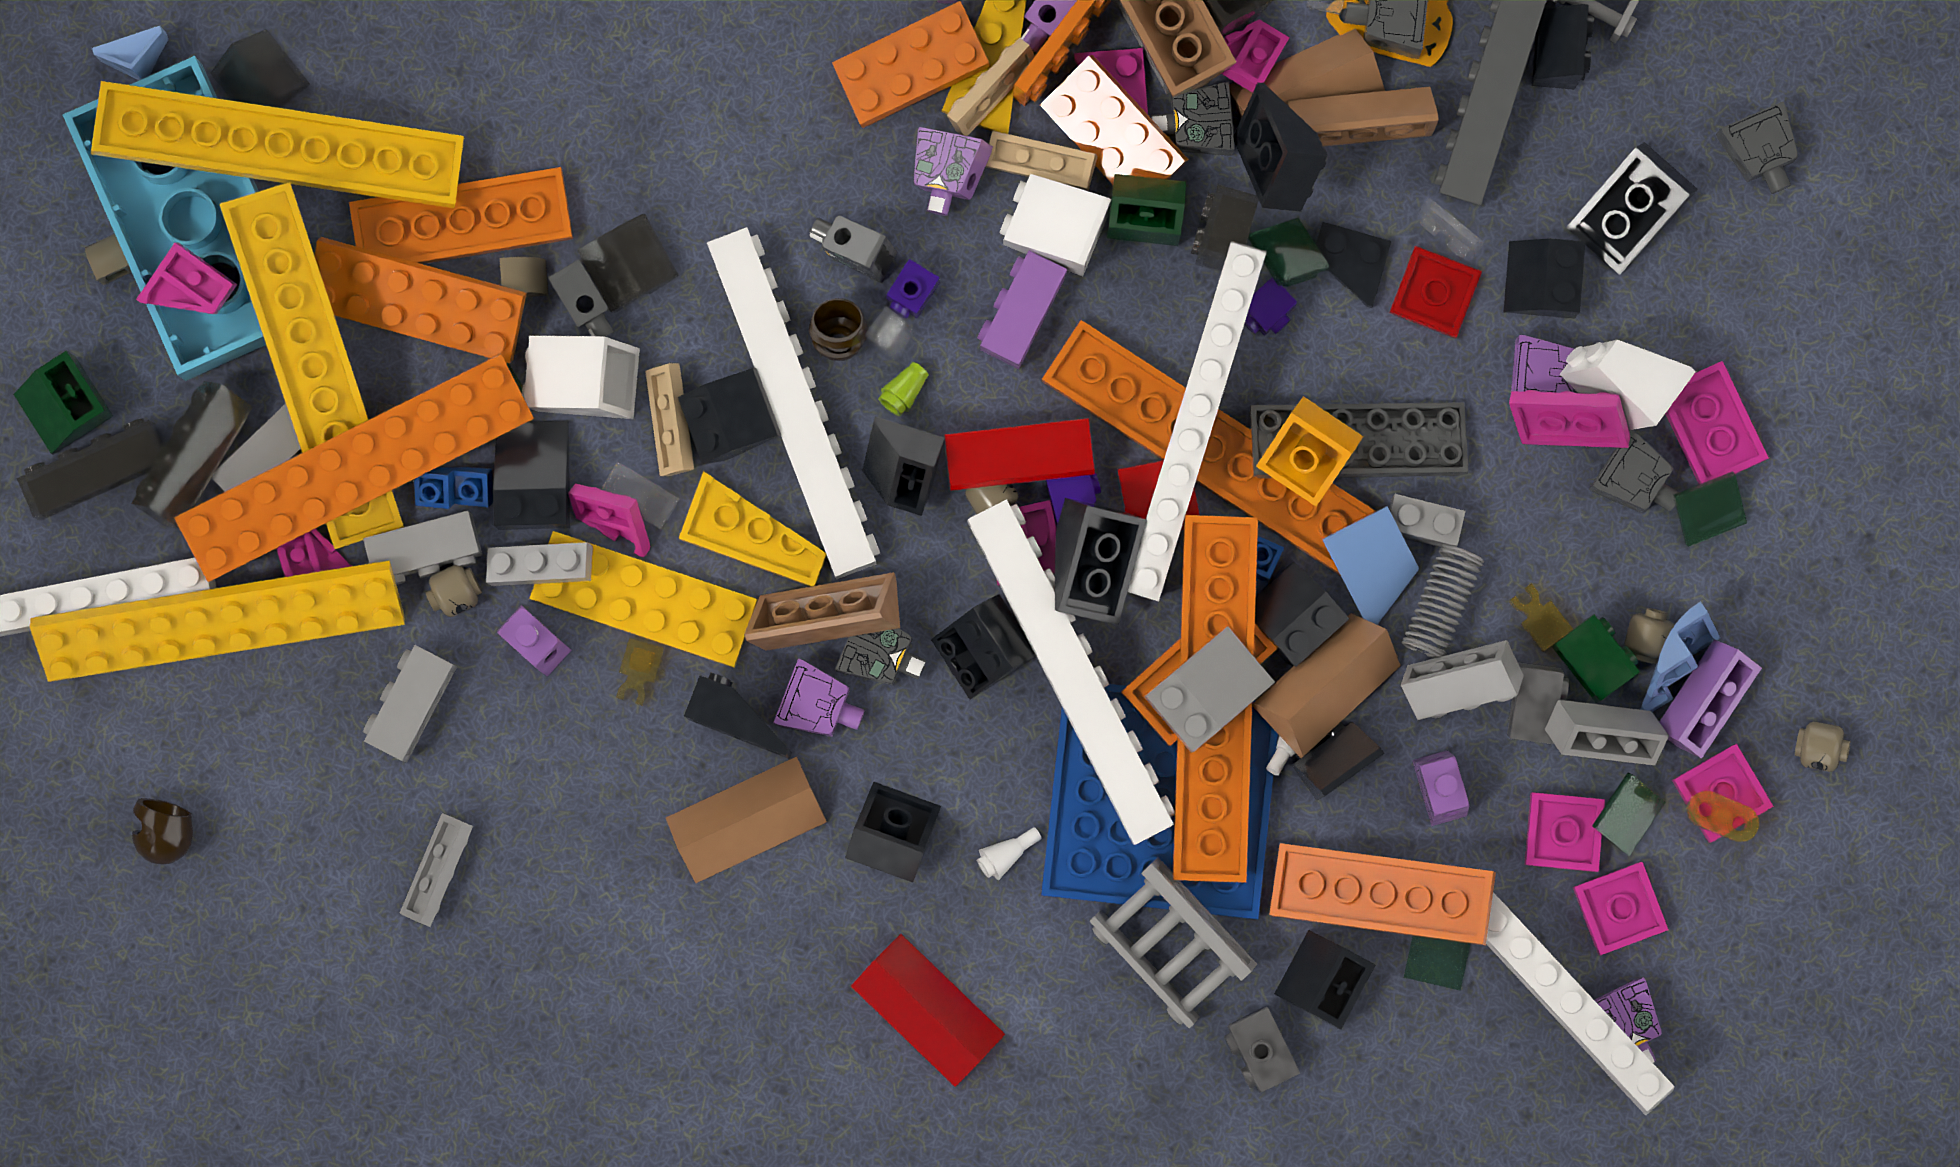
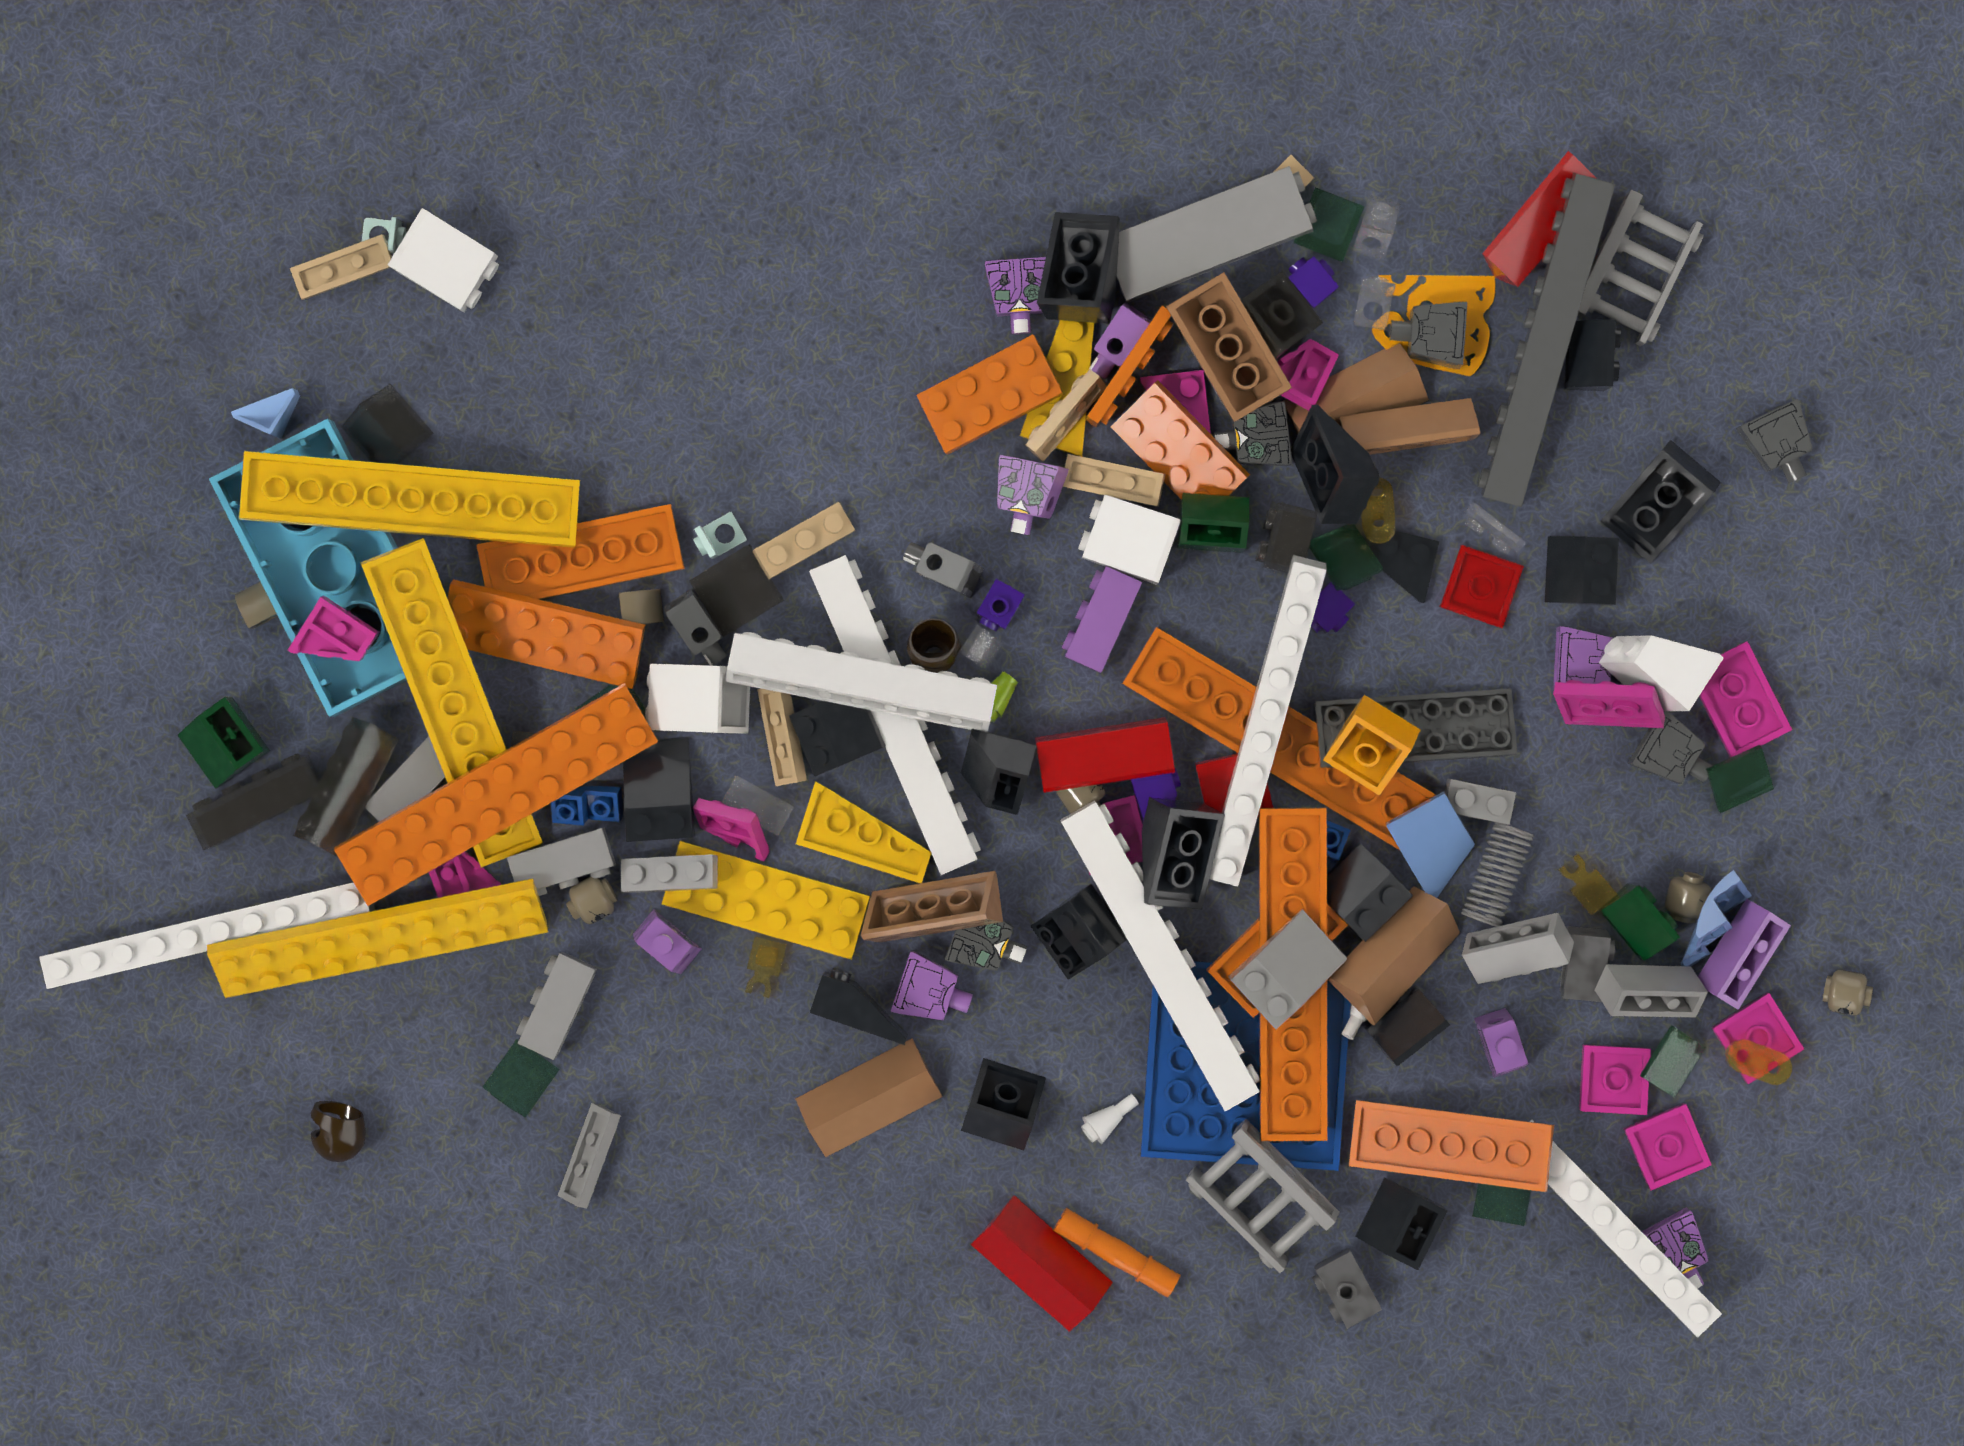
camera: 10 degrees left, 5 degrees up
none -> clear green piece [483,1039,560,1118]
none -> light aqua bracket [693,512,747,559]
none -> white brick [726,632,997,732]
none -> tan plate [752,502,855,580]
none -> orange piece [1053,1208,1180,1298]
none -> clear yellow plate [1361,477,1396,543]

